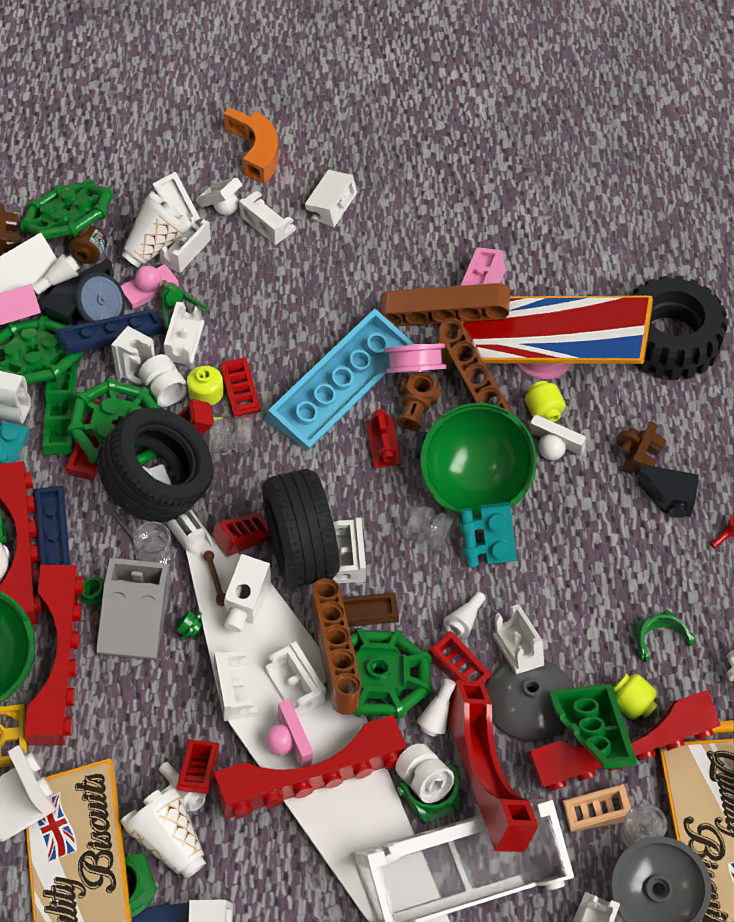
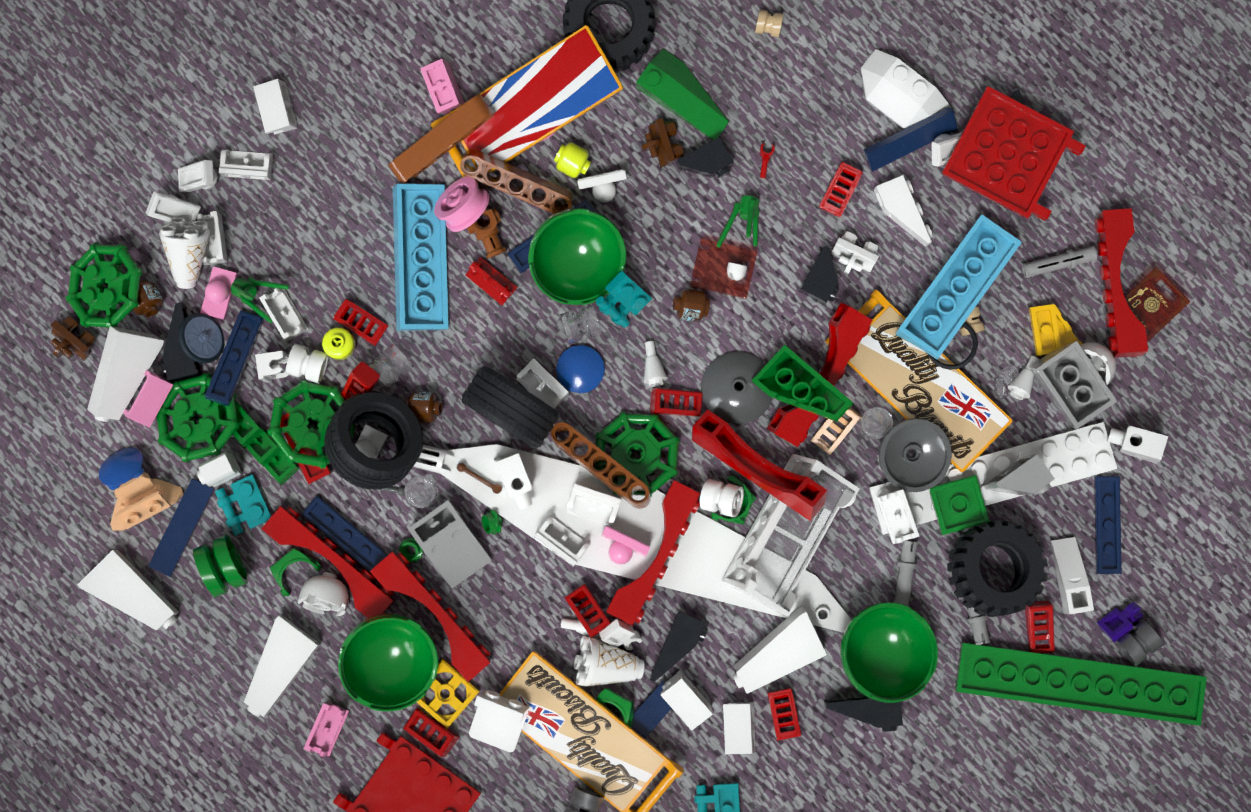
camera: 40 degrees left, 30 degrees up
white cone [33,254,80,295] -> none
red slope [212,513,271,557] -> none
orange arch [224,107,279,185] -> none
reddish brown tile [342,592,399,627] -> none
white cone [417,679,456,736] -> none
white hinge [493,604,544,674] -> none
neon yellow head [613,673,657,720] -> none
green helmet [633,610,695,662] -> none
none -> reddish brown head [405,391,443,423]
none -> blue dish [556,345,605,394]
none -> white plate [599,619,642,650]
none -> green wedge [636,49,729,140]
none -> black slope [650,611,708,682]
none -> reddish brown head [673,289,710,322]
none -> clear red container [690,239,758,299]
none -> green plant [716,196,760,248]
none -> white hinge [727,262,747,281]
none -> black slope [799,246,839,305]

